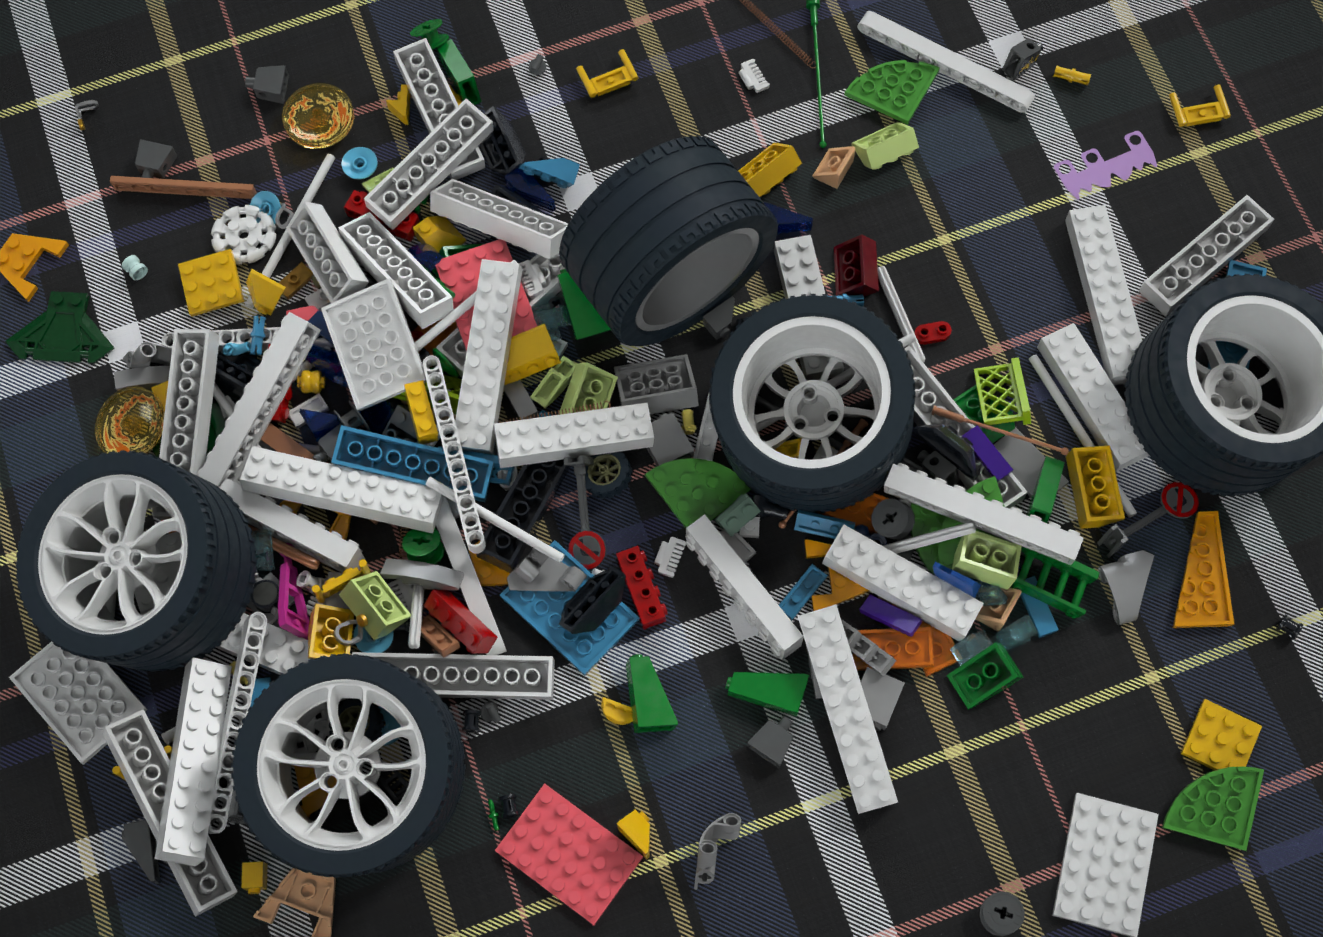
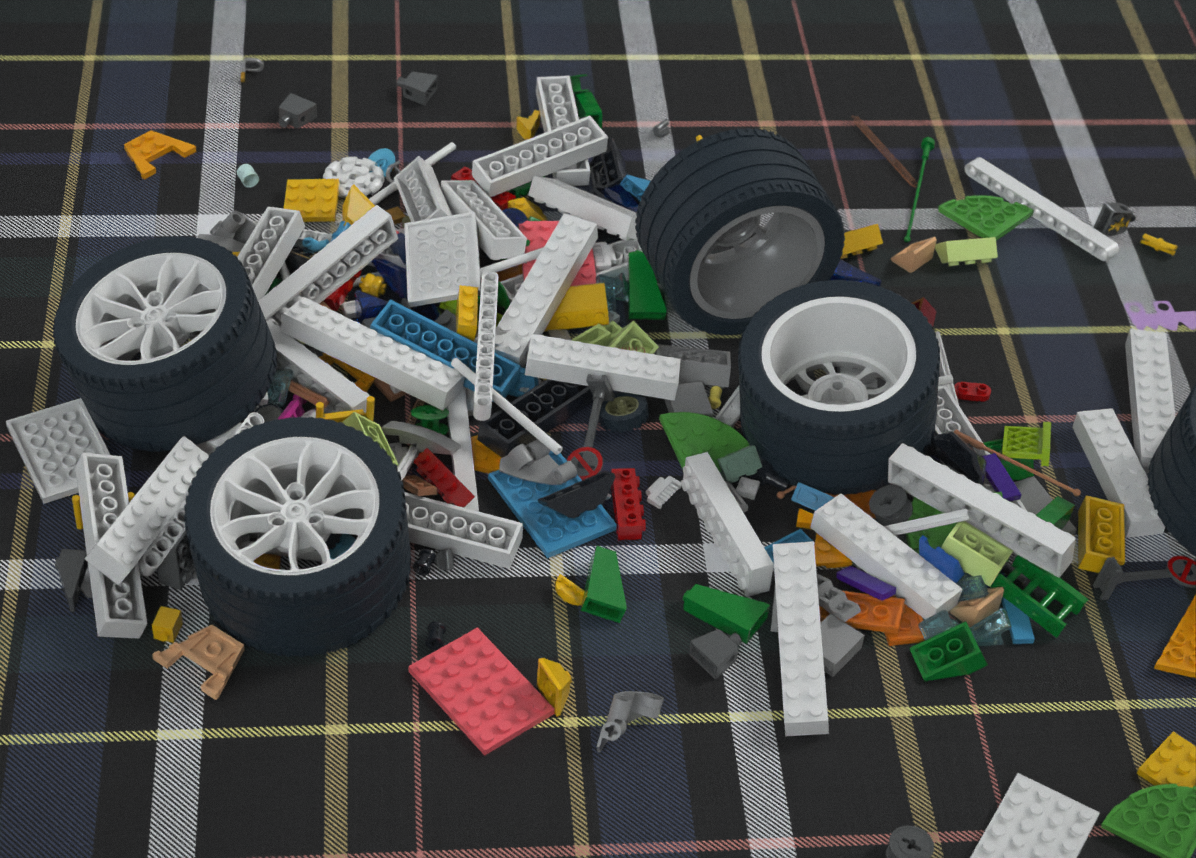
camera: 10 degrees right, 25 degrees down
dark green plate [5,291,115,364] -> none
nougat tile [110,176,257,199] -> none
clear yellow dish [282,83,354,149] -> none
medium azure dish [342,147,378,179] -> none
green hand [488,799,499,831] -> none
white piece [738,59,770,93] -> none
white piece [1029,354,1137,518] -> none
light grey panel [1098,550,1154,625] -> none

